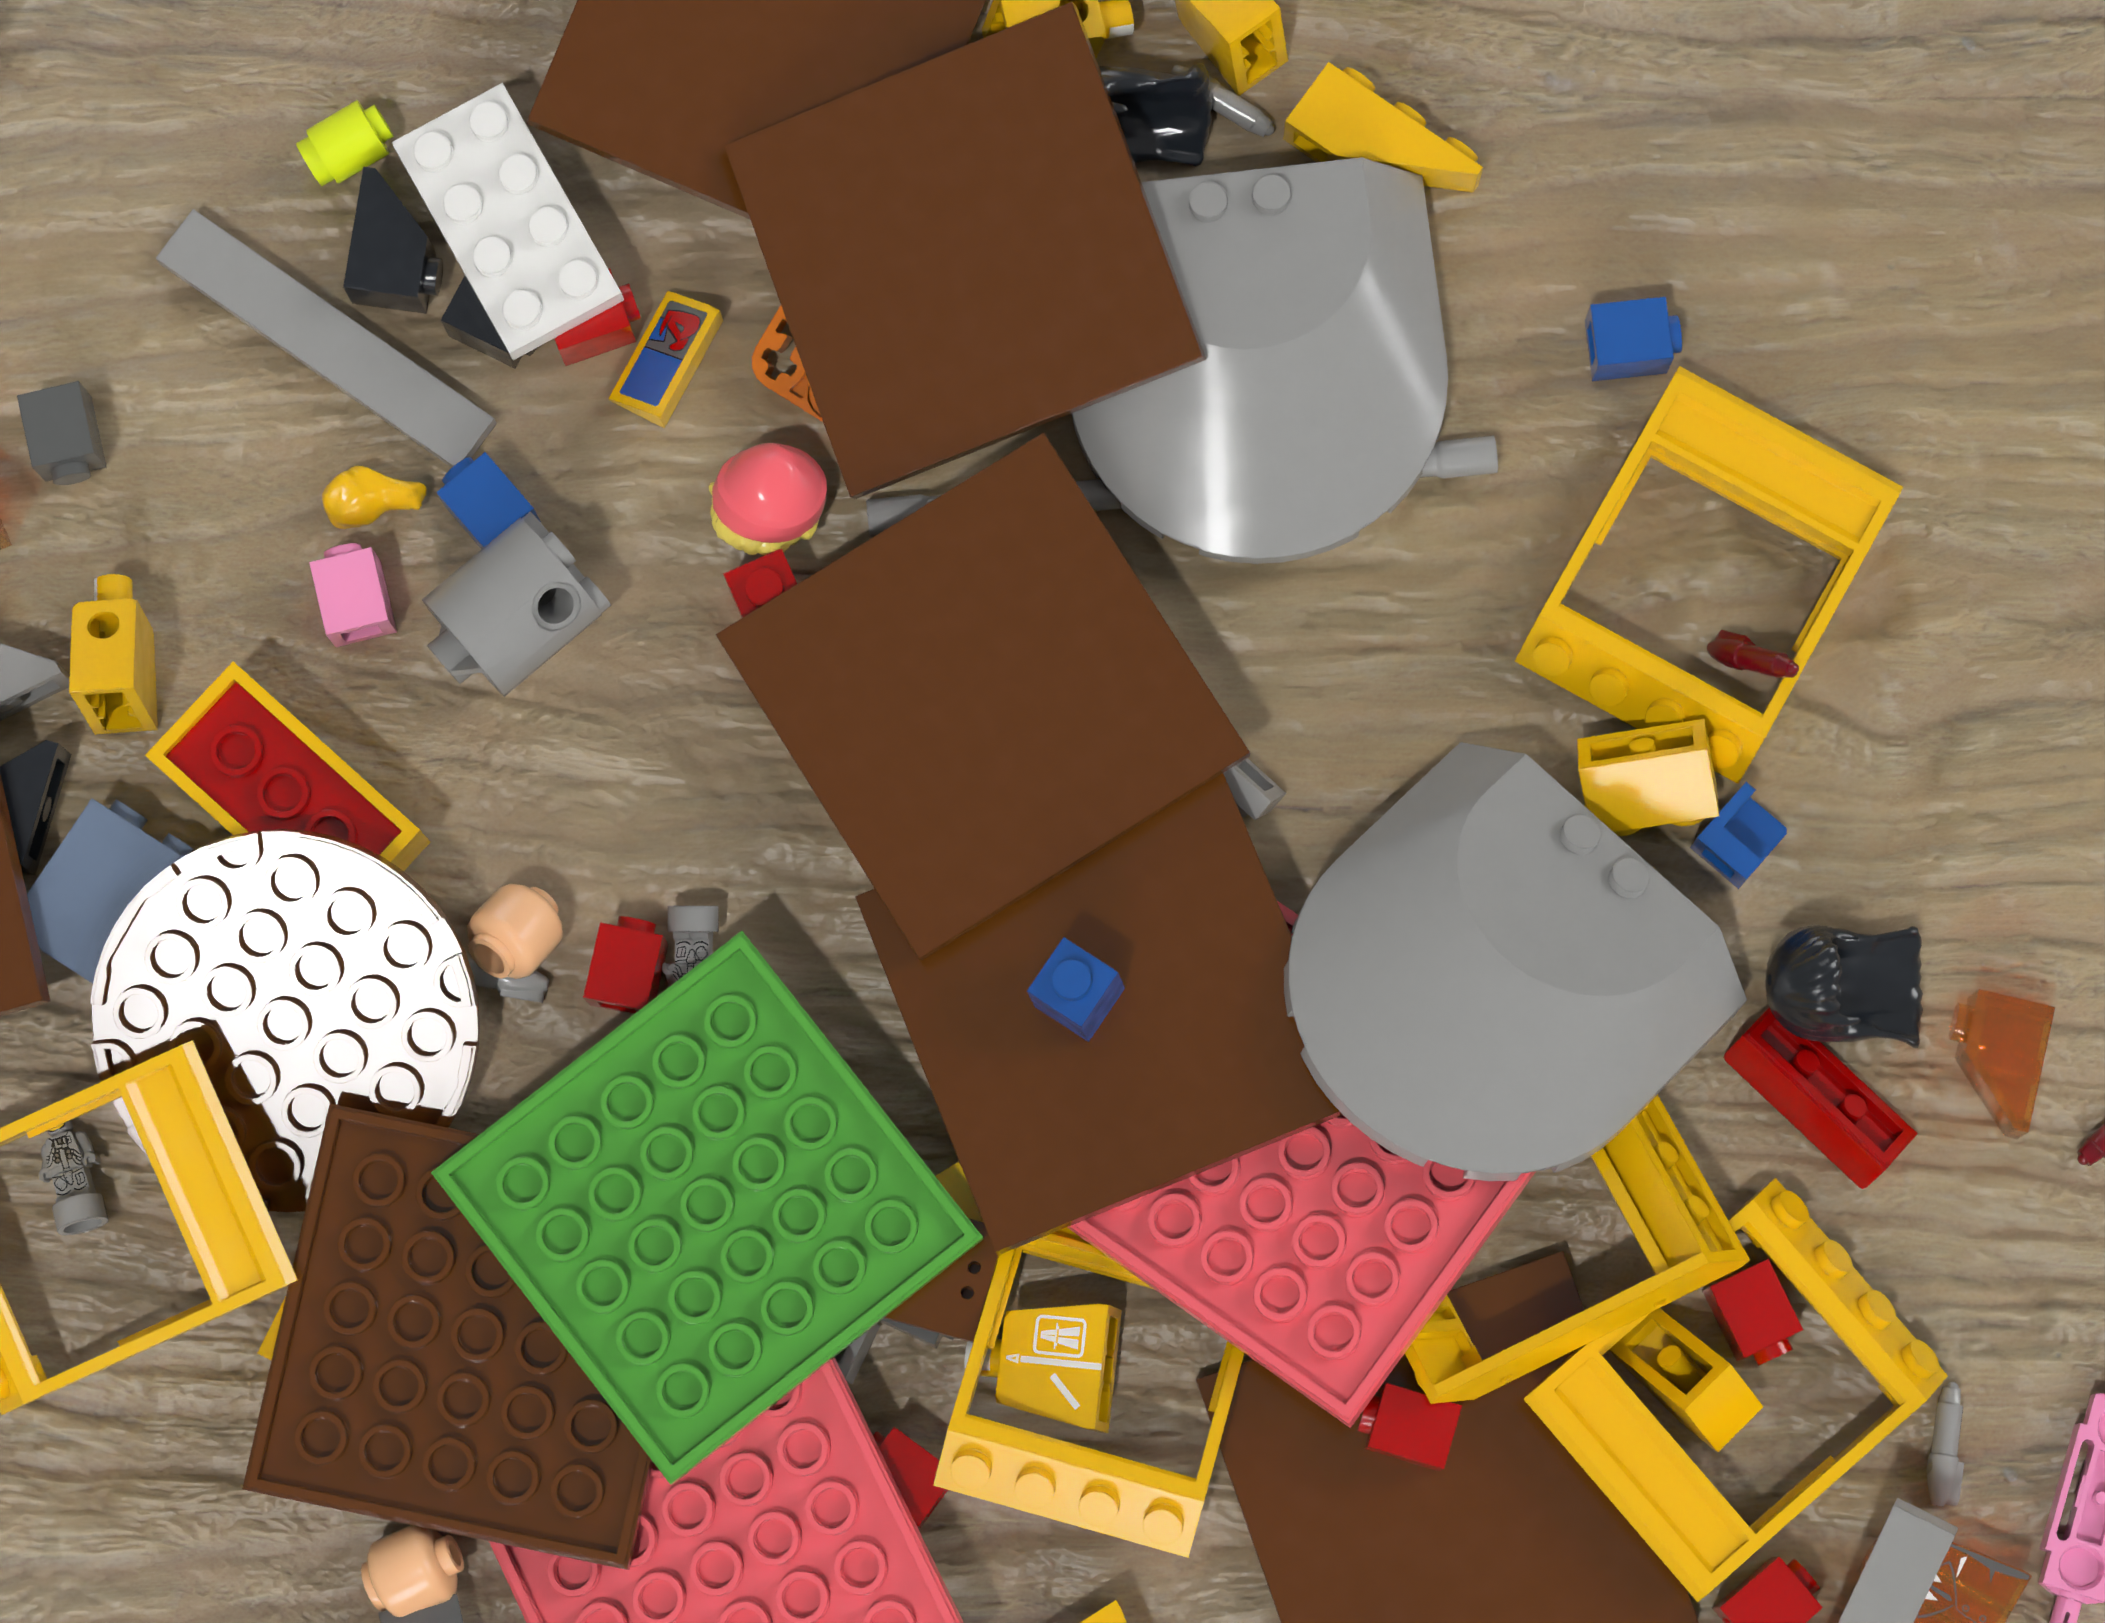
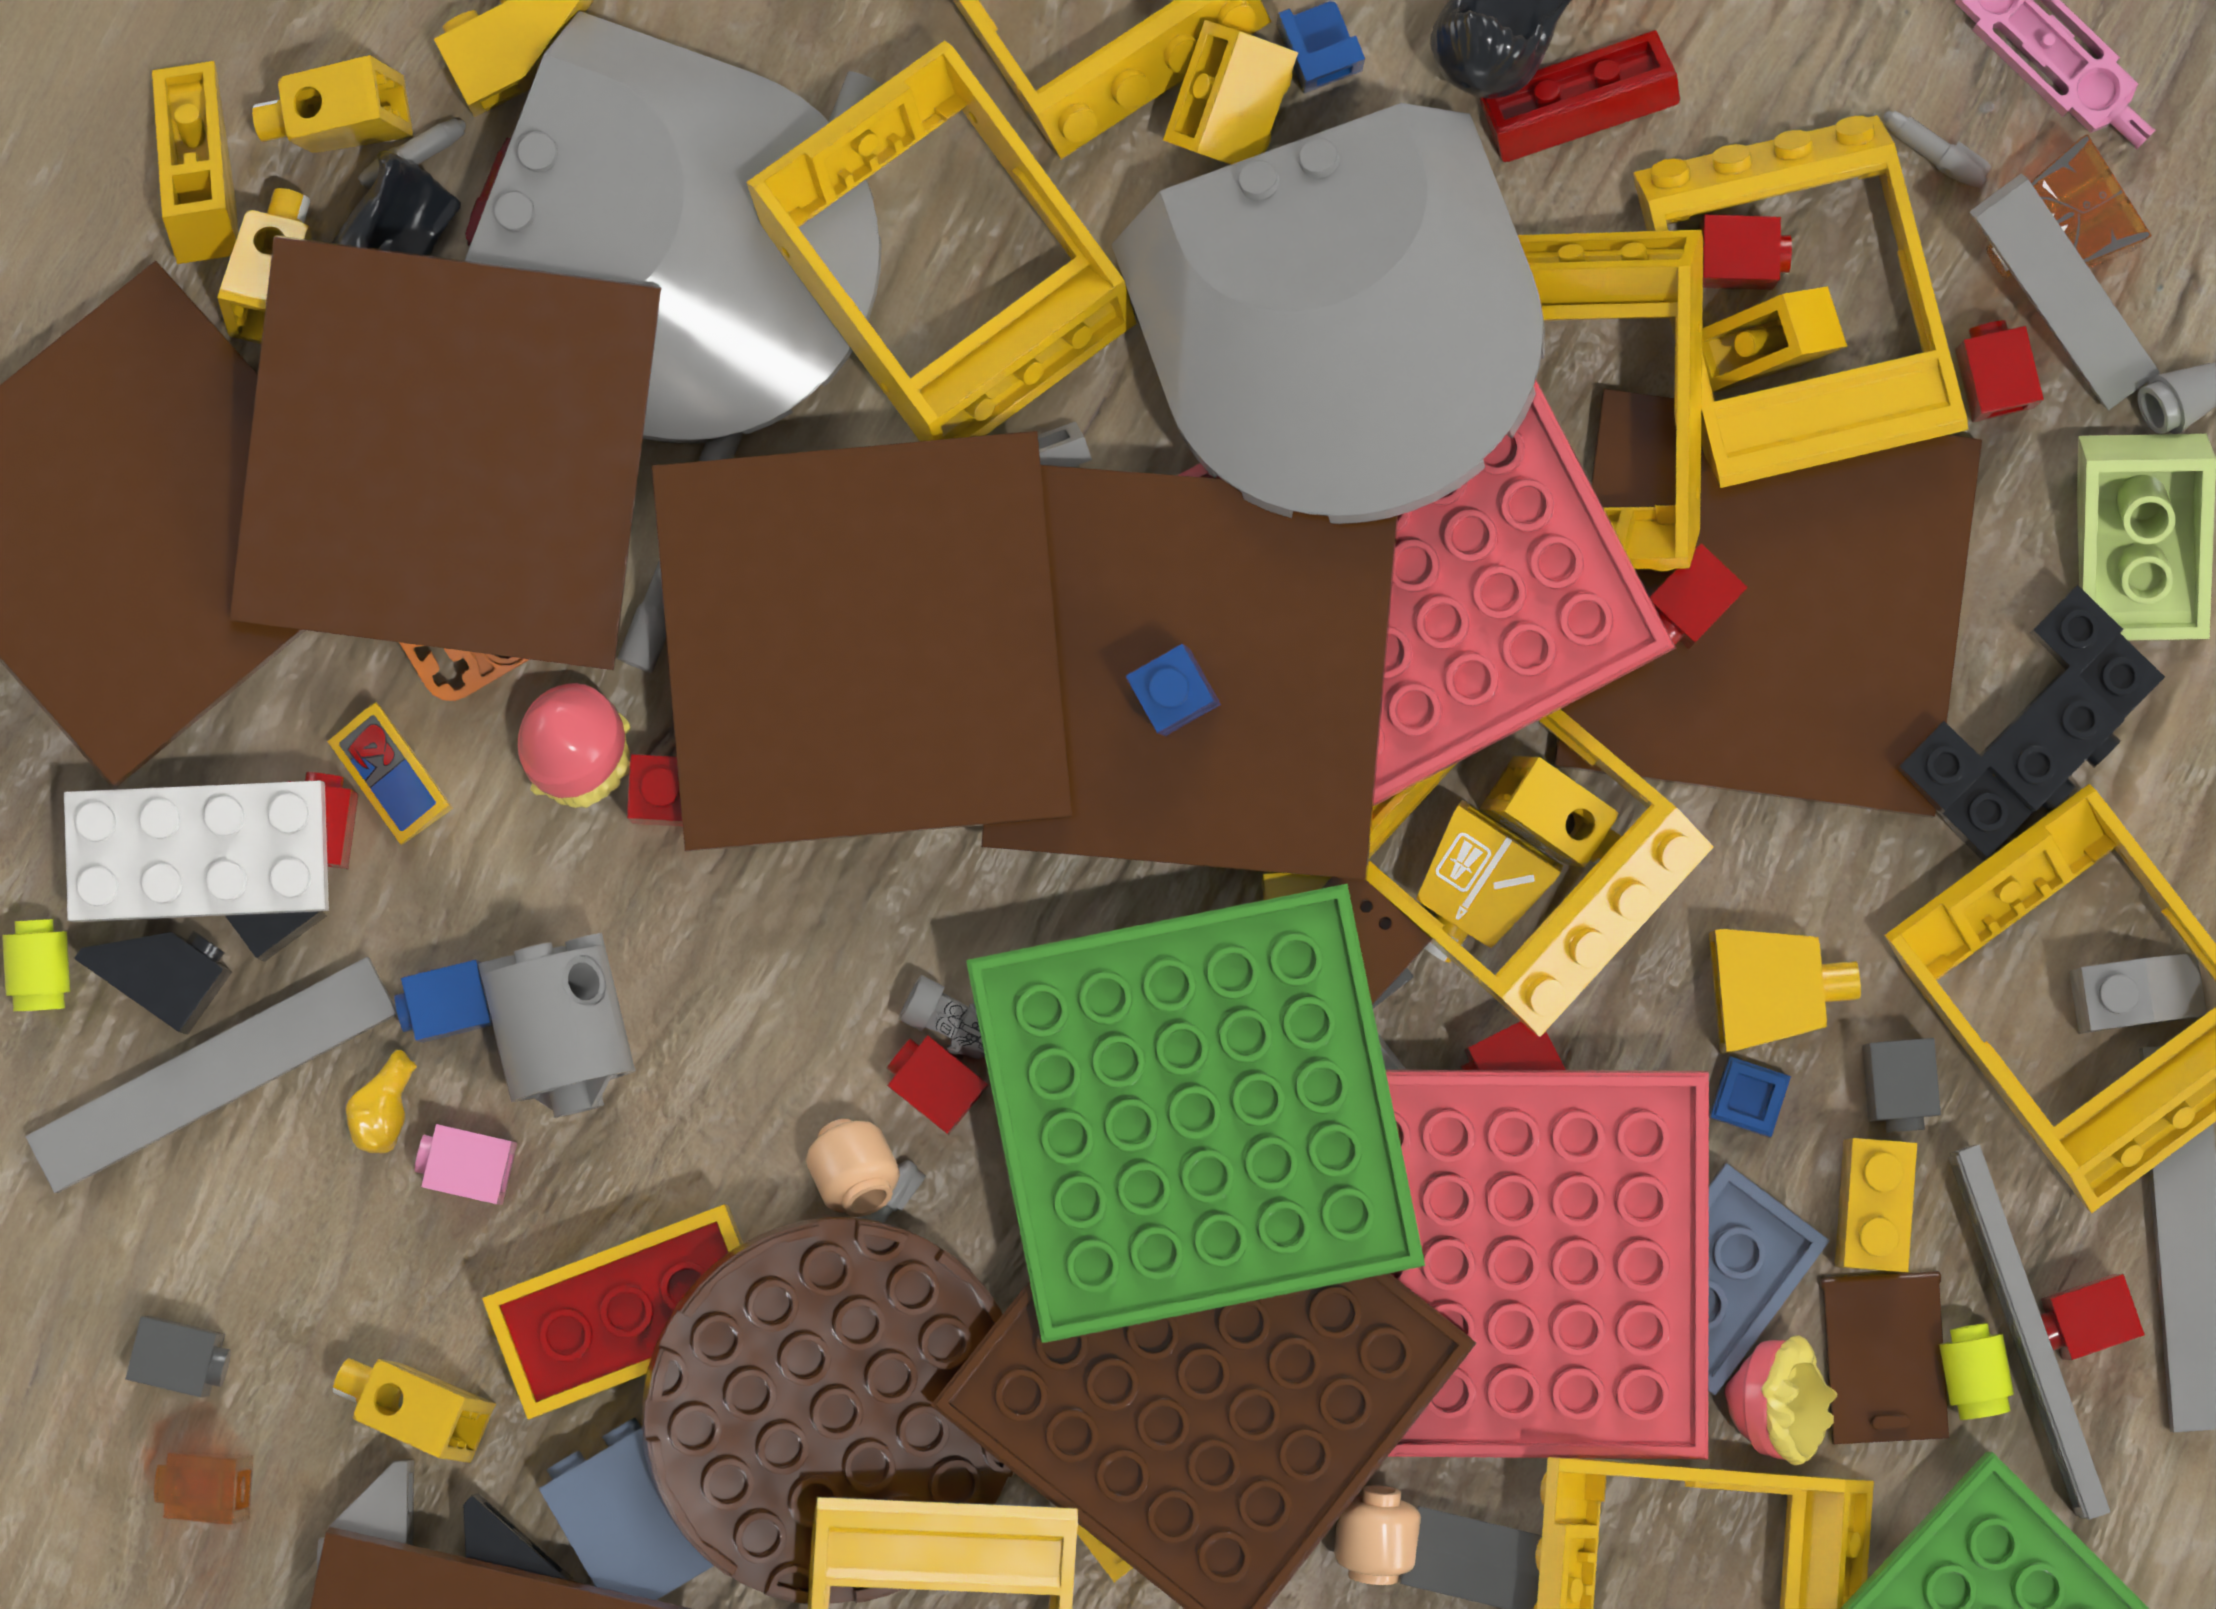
camera: 70 degrees left, 5 degrees up
none -> yellow window [746,40,1137,441]
none -> yellow torso [1479,756,1622,867]

